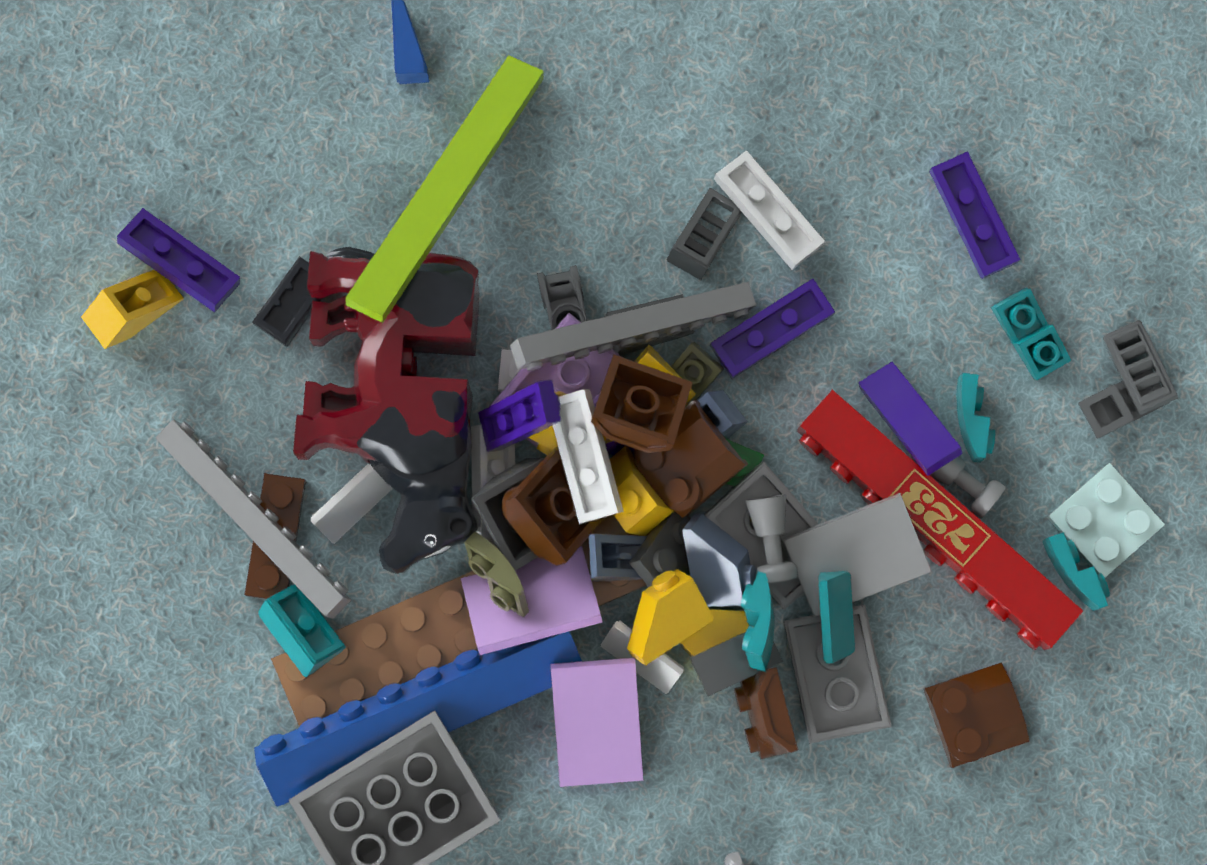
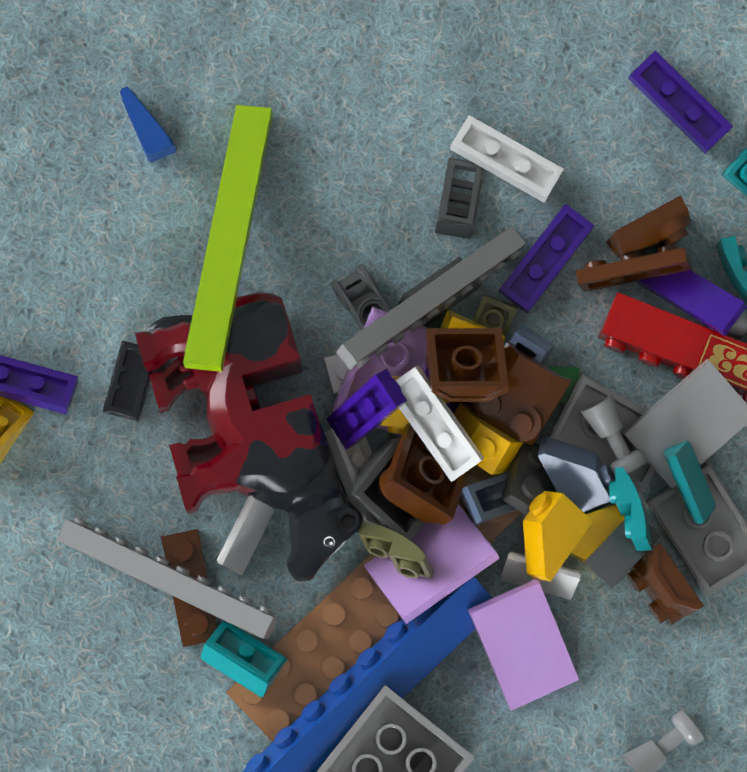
camera: 25 degrees left, 0 degrees up
none -> reddish brown plate [575,245,692,292]
none -> reddish brown slope [606,196,692,258]

